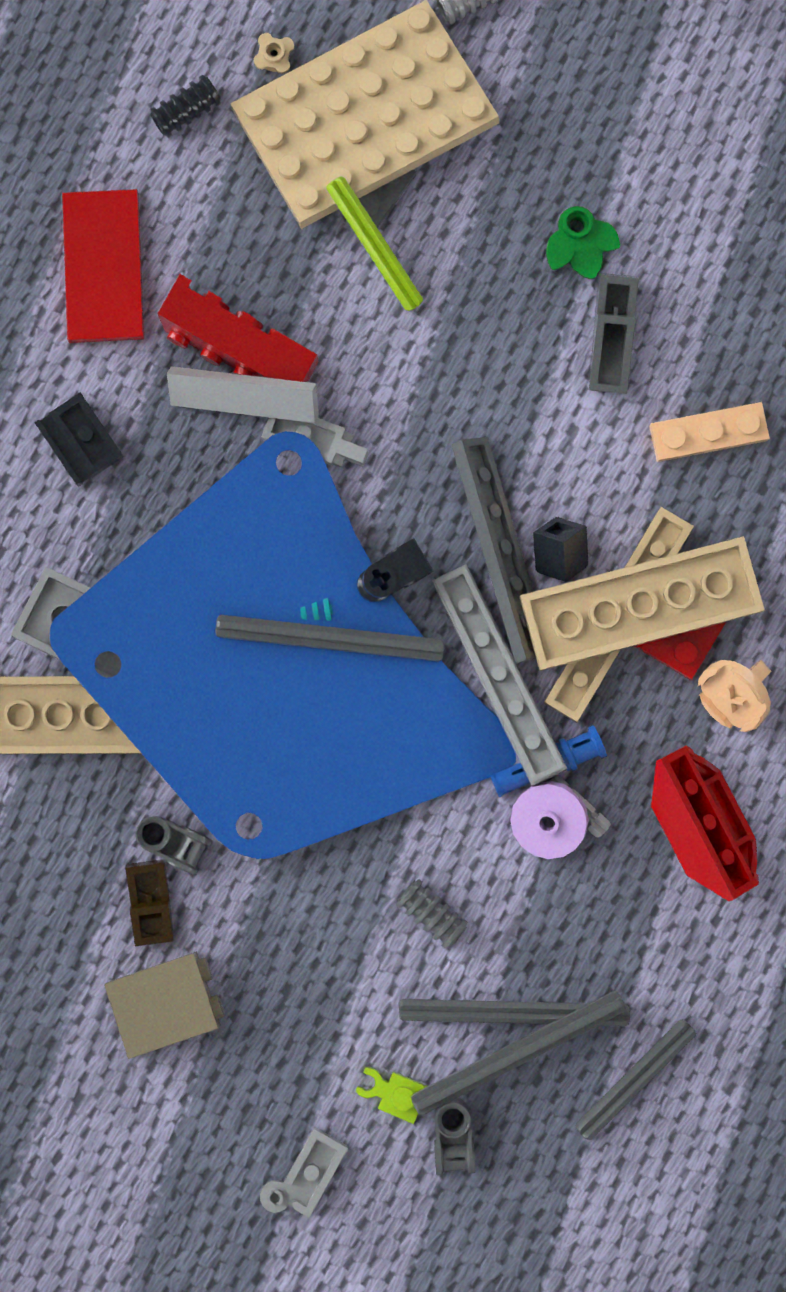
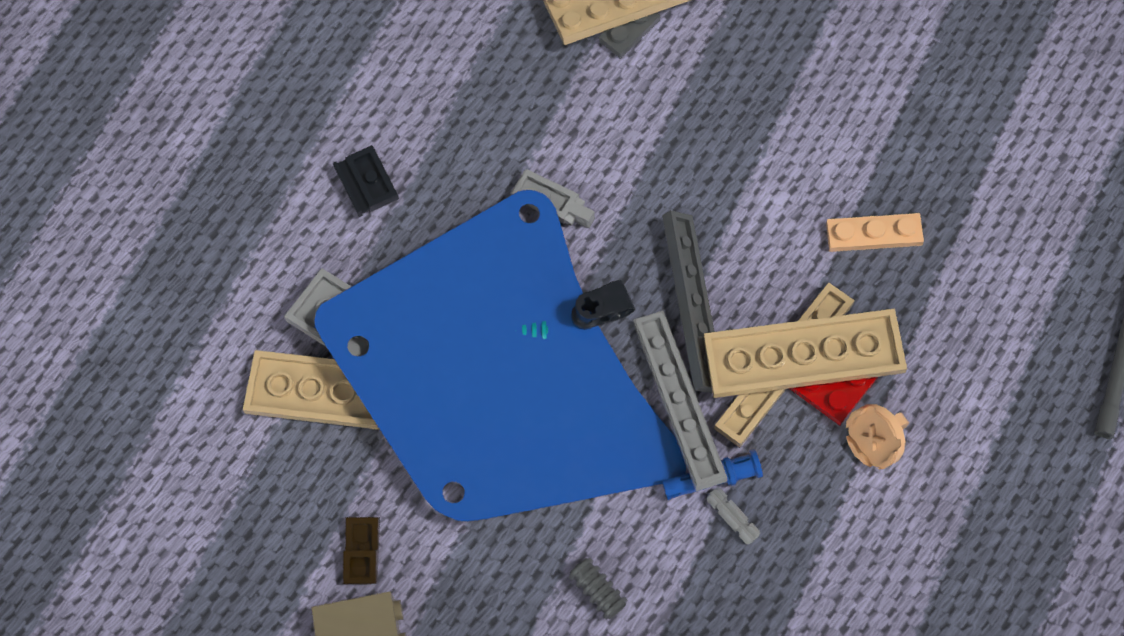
camera: 15 degrees right, 15 degrees down
red tile [62,189,144,343] -> none
dark grey piece [135,816,213,876] -> none
red wedge [157,274,319,382] -> none
light grey tile [167,366,319,423] -> none
dark grey axle [215,615,444,662] -> none
lime axle [326,176,423,311] -> none
lavender plate [510,781,589,859] -> none
black panel [533,517,588,582] -> none
green plate [546,206,620,280] -> none
dark grey slope [589,273,639,394] -> none
red wedge [651,745,759,901] -> none

